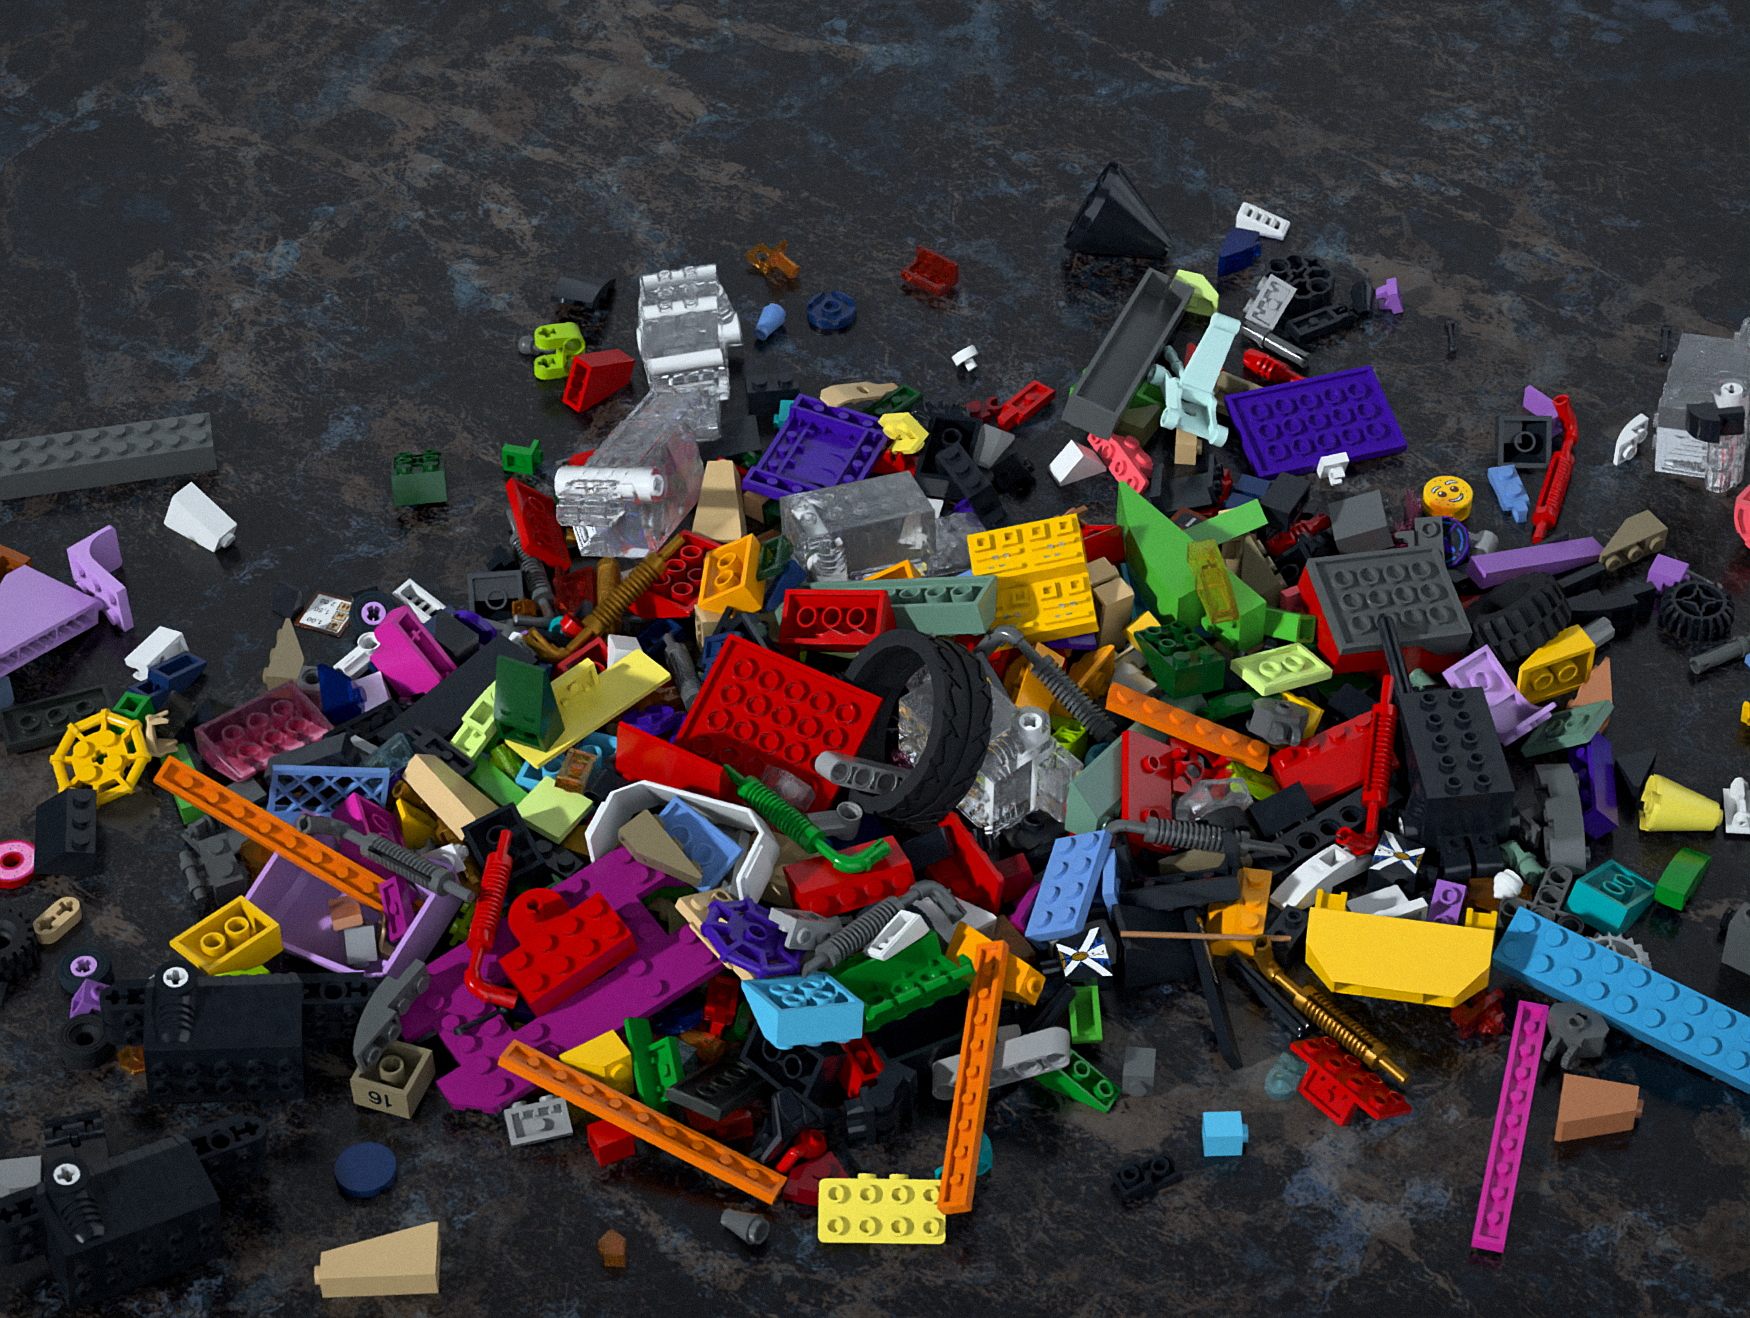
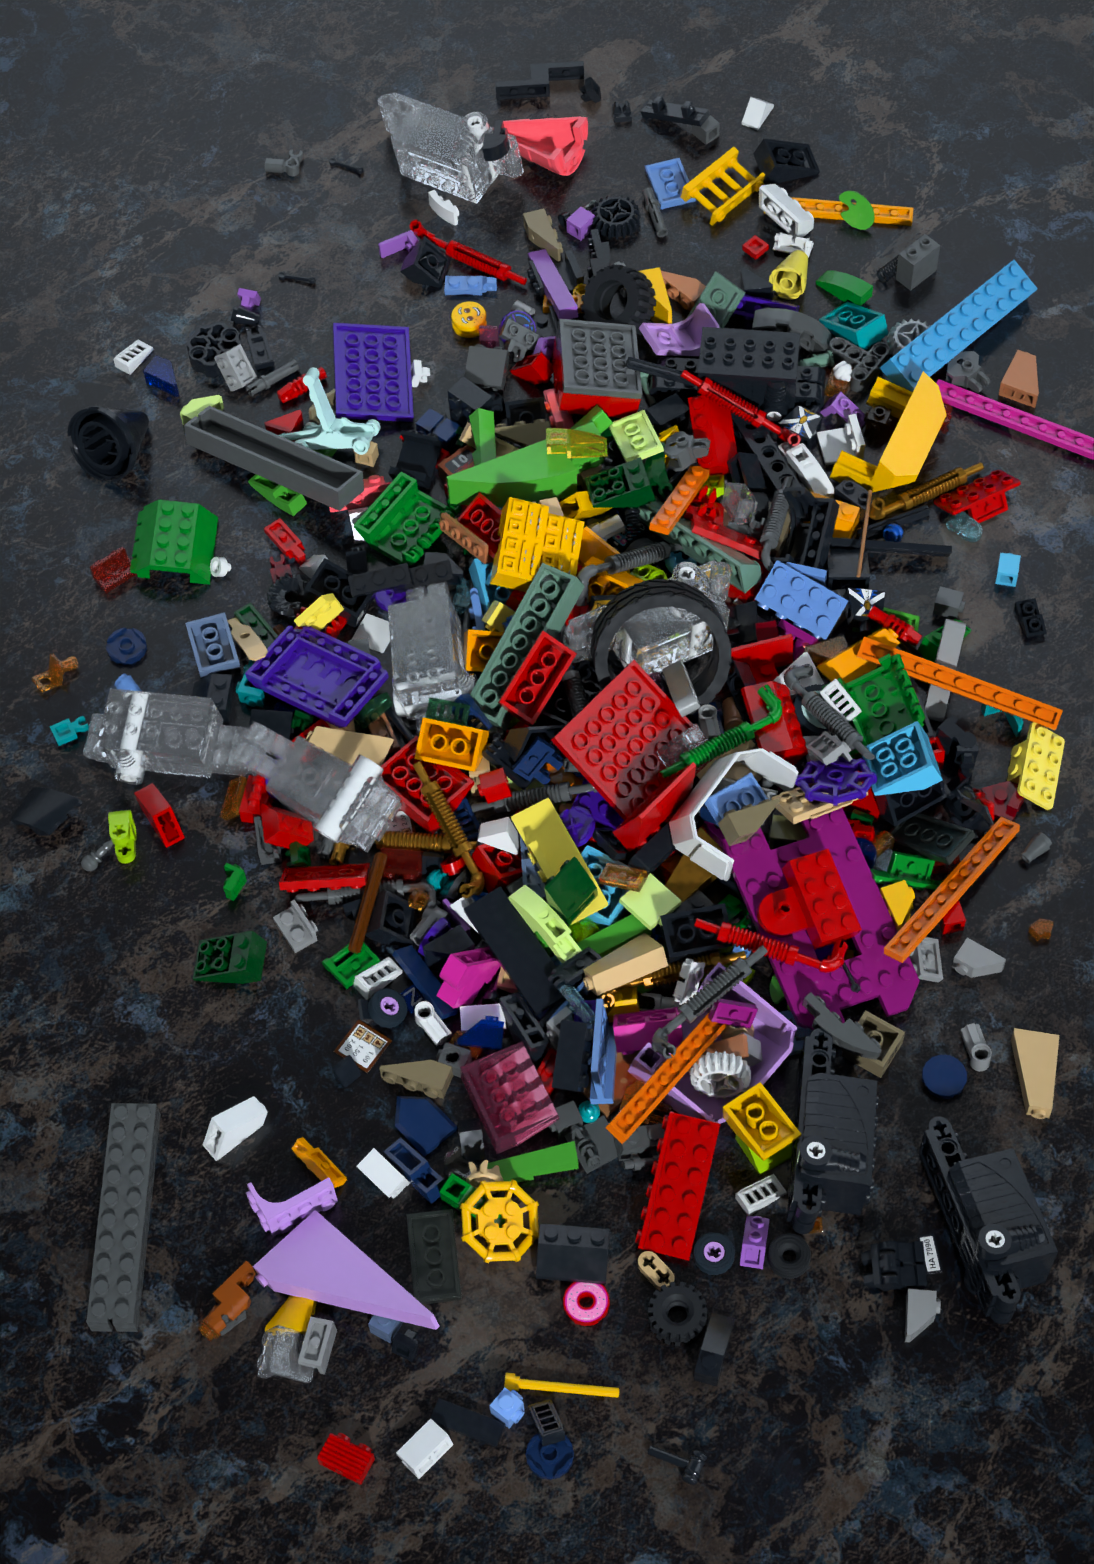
camera: 75 degrees left, 15 degrees up
none -> green slope [130,500,218,585]
none -> sand blue brick [185,612,240,678]
none -> dark grey bar [265,150,303,176]
none -> light grey bracket [273,900,318,953]
none -> light orange hinge [291,1137,347,1188]
none -> green plate [322,939,380,989]
none -> reddish brown axle [348,852,388,954]
none -> green slope [353,472,462,566]
none -> dark blue tile [395,1096,458,1157]
none -> red brick [477,767,512,804]
none -> red bracket [635,1111,721,1261]
none -> white gear [690,1051,751,1100]
none -> red plate [742,235,769,260]
none -> red hinge [867,606,922,646]
none -> blue plate [883,523,903,542]
none -> light grey slope [952,937,1006,978]
none -> light grey piece [960,1023,992,1072]

